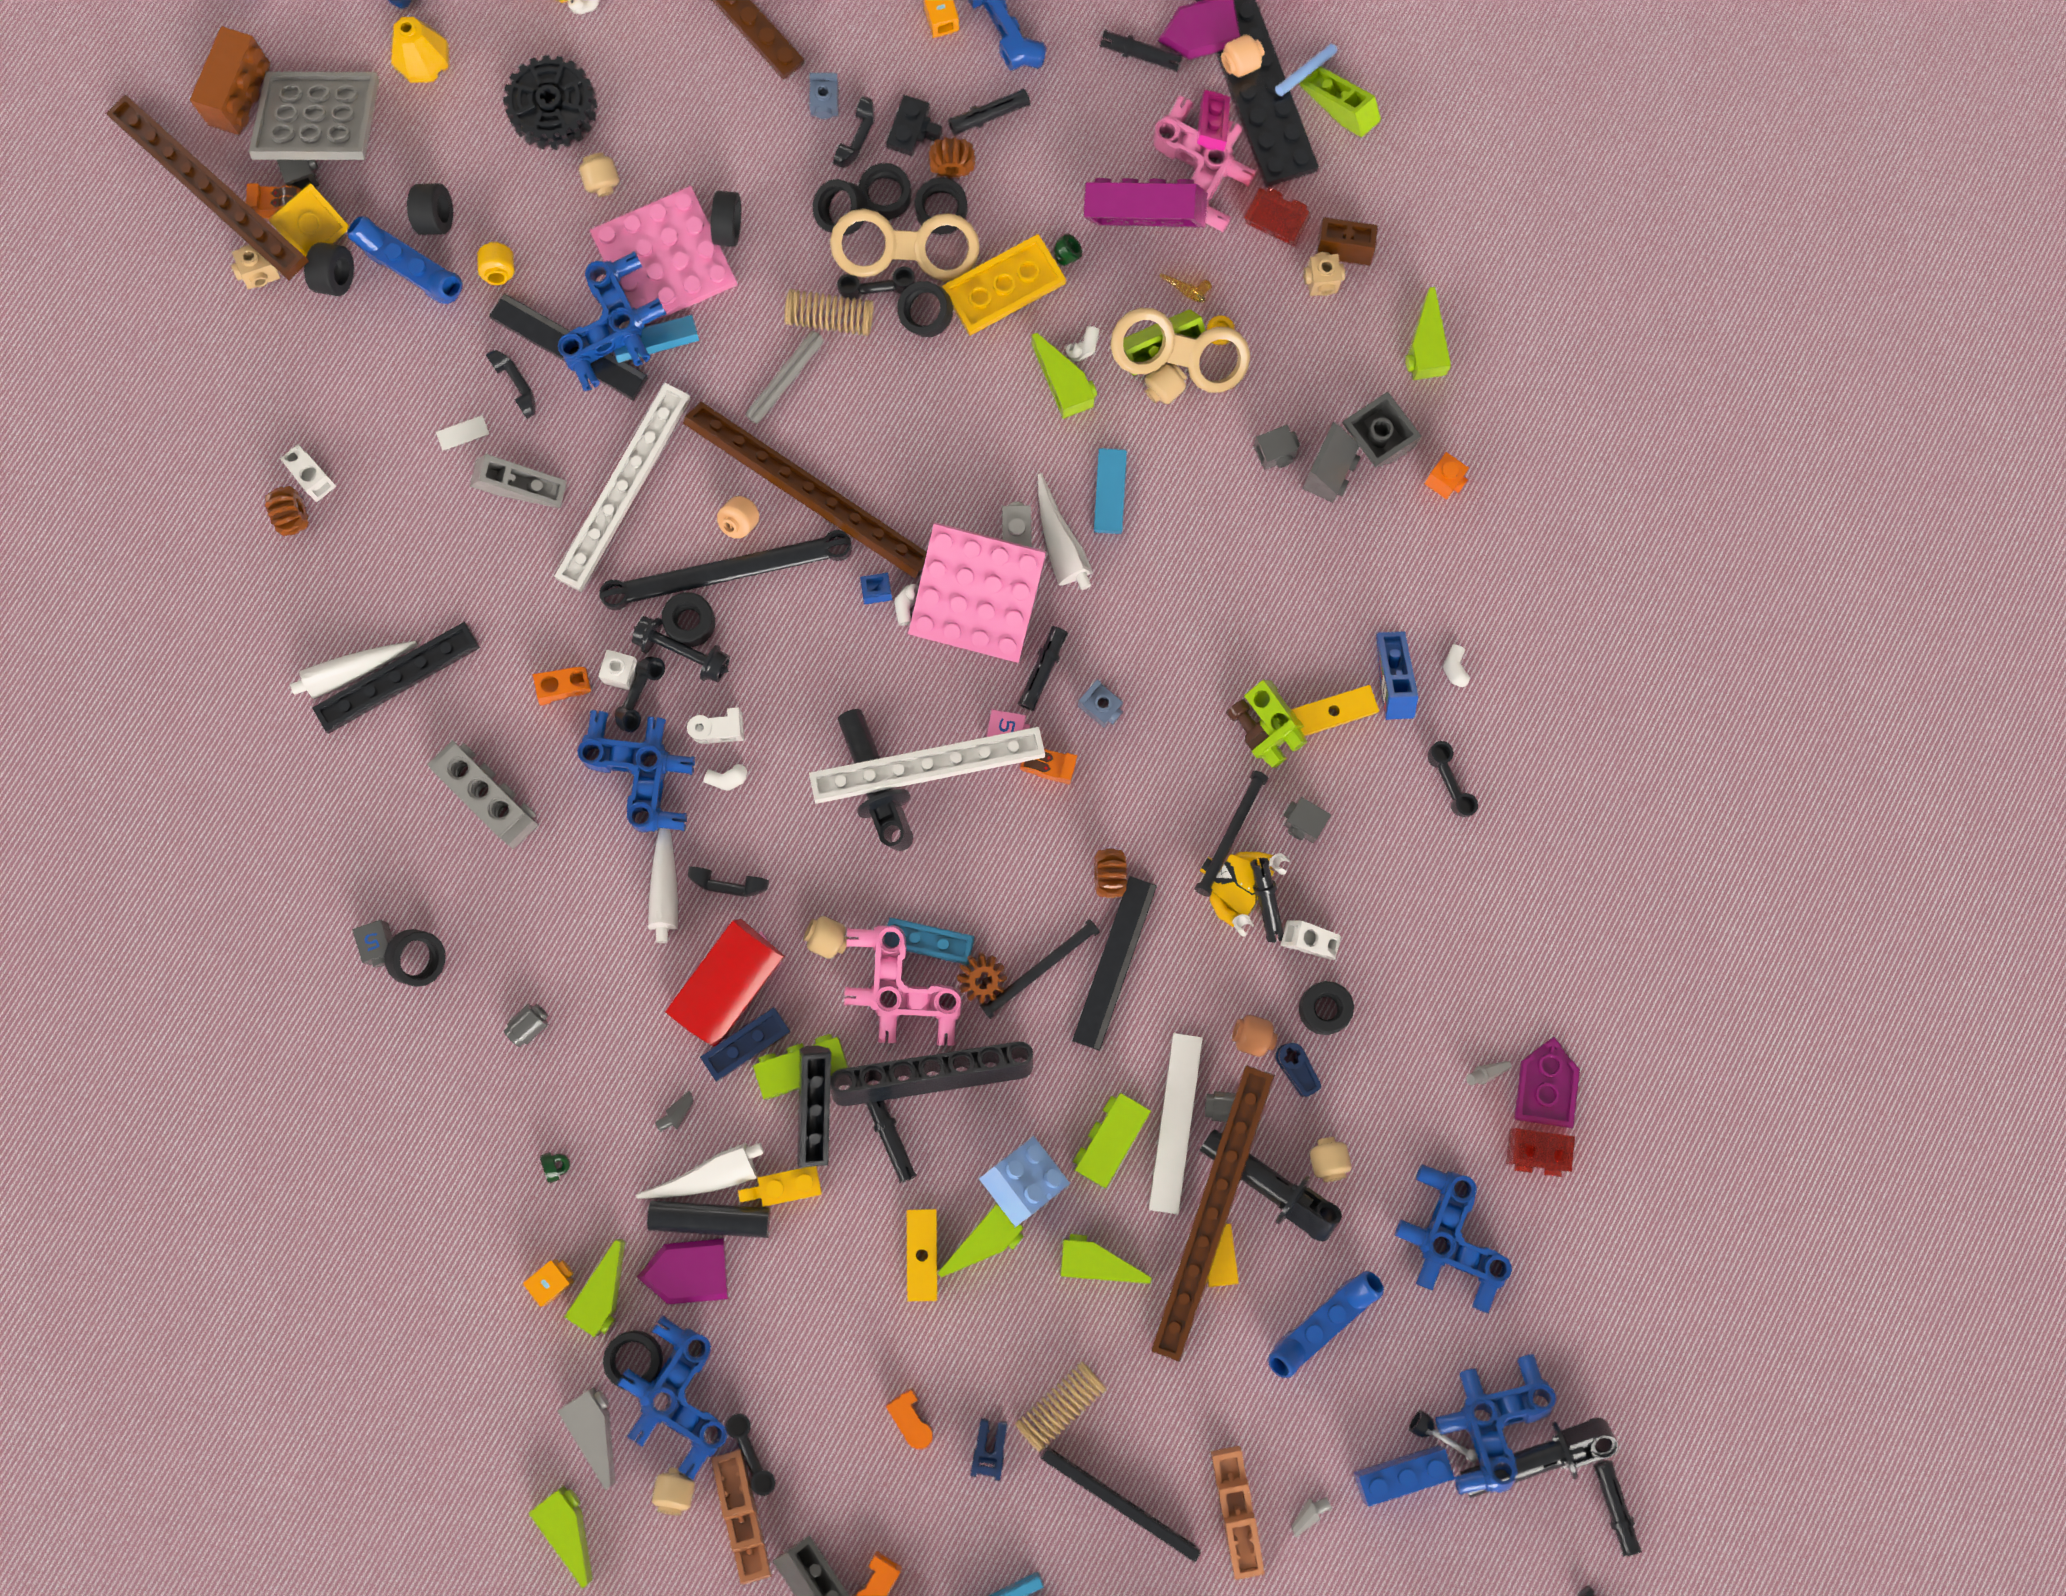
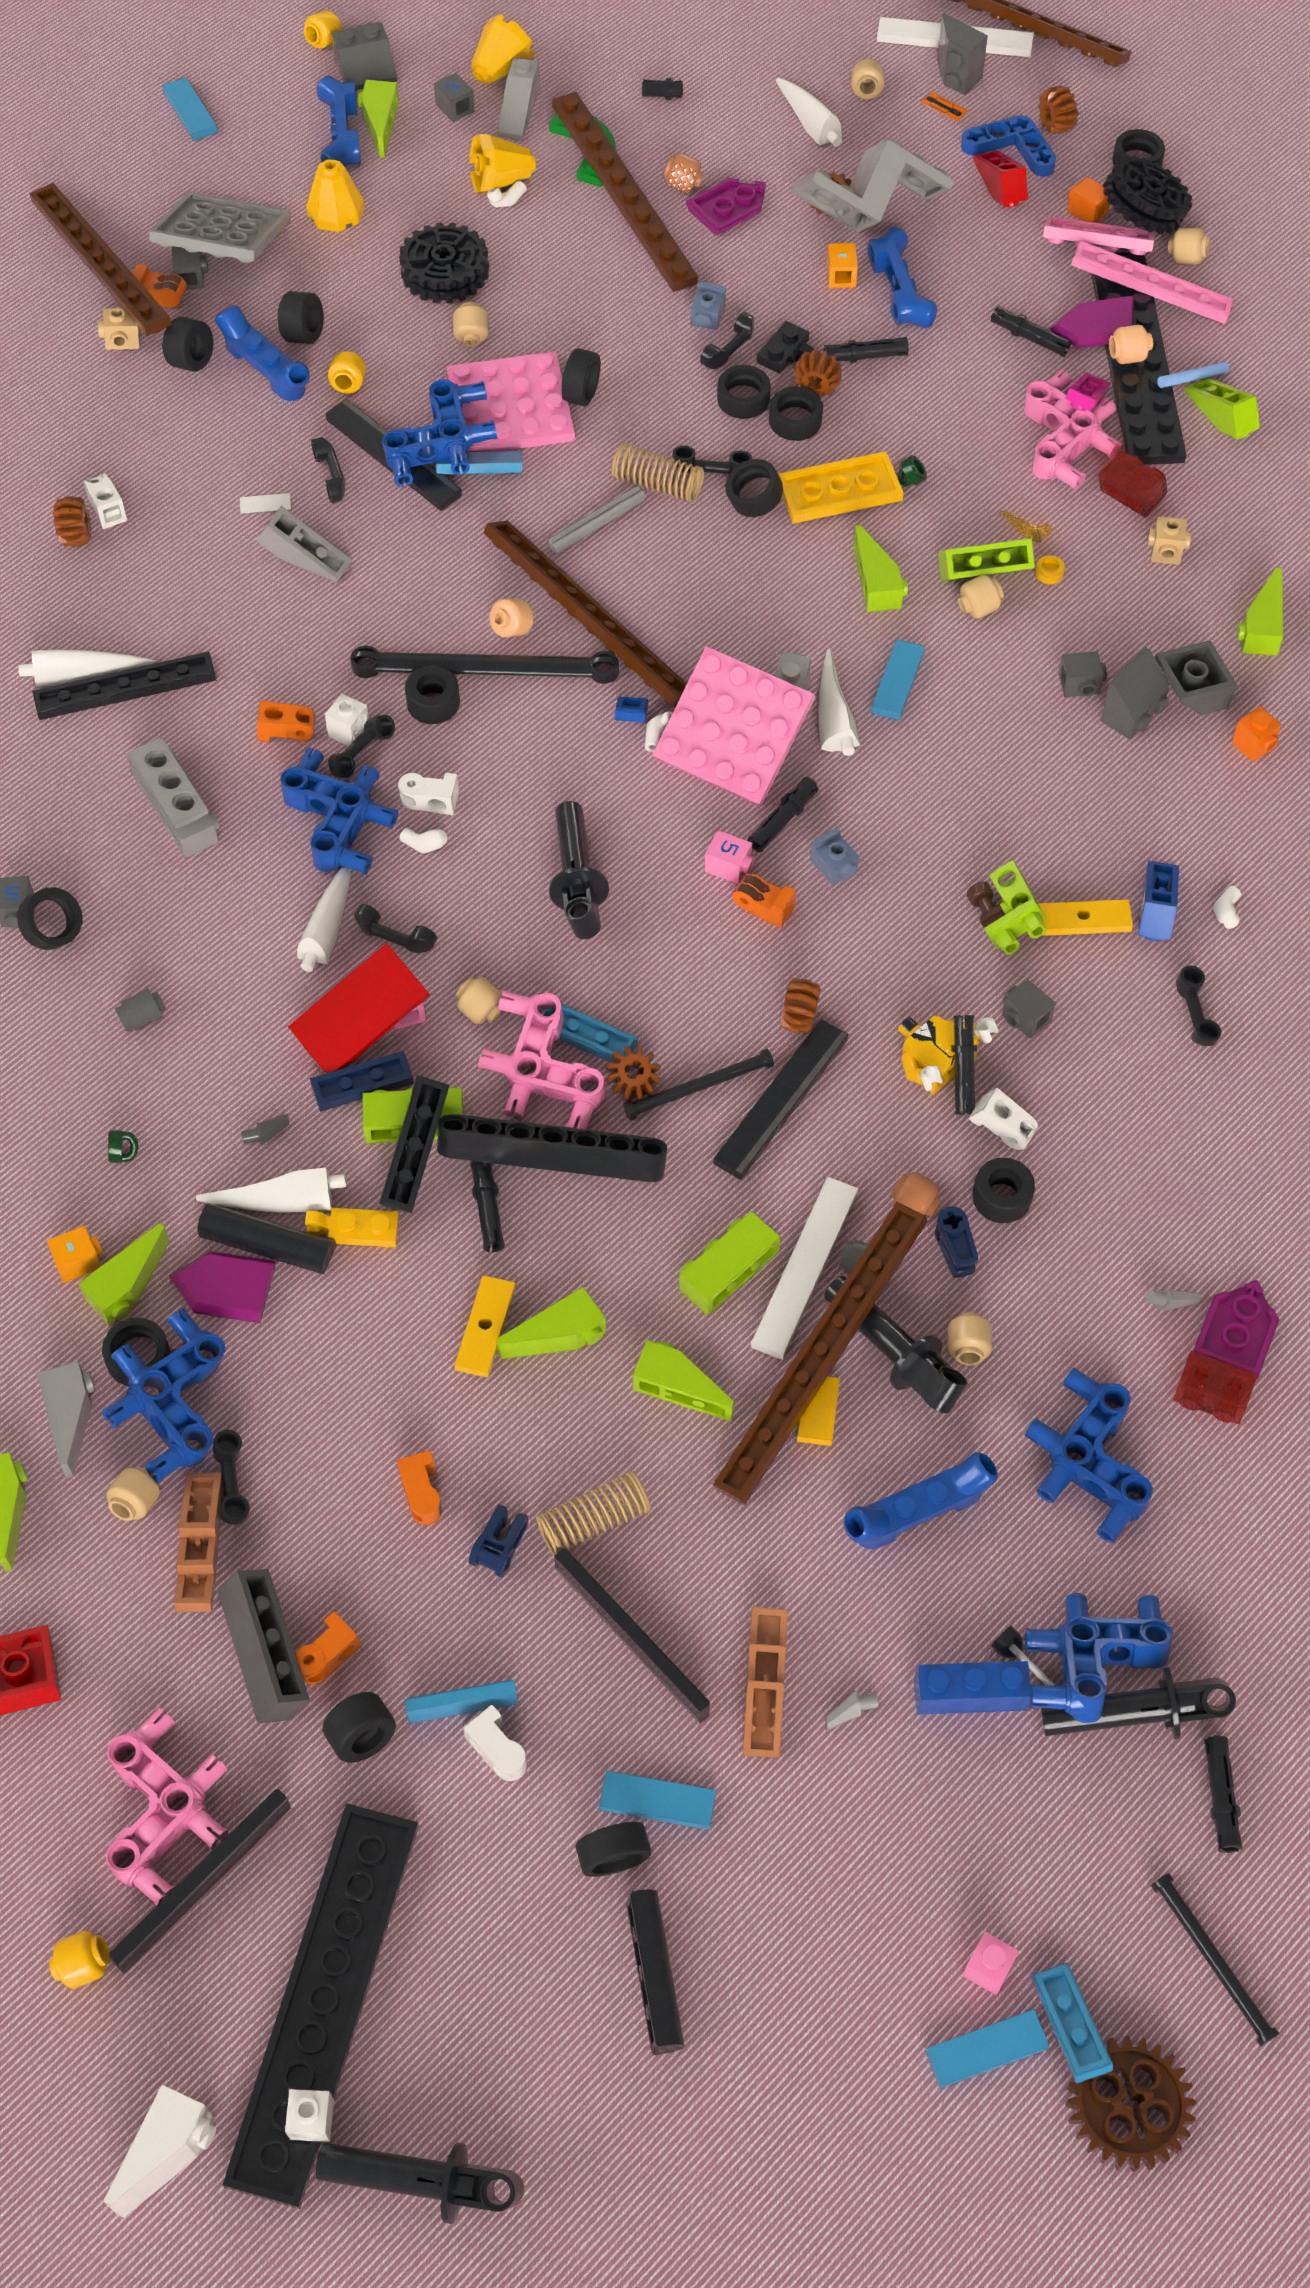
camera: 20 degrees right, 20 degrees down
dark orange brick [190,26,270,136] -> none
yellow plate [268,183,349,257] -> none
white plate [554,383,691,592] -> none
black piece [632,616,730,683] -> none
white plate [809,727,1045,804] -> none
black tyre [812,179,868,236] -> none
tan bar [830,209,980,282] -> none
light blue piece [979,1136,1070,1227] -> none
white arm [1066,326,1100,362] -> none
magenta brick [1083,178,1207,228] -> none
tan bar [1110,308,1250,393] -> none
black bar [1194,771,1268,897] -> none
reddish brown hinge [1316,217,1378,266] -> none

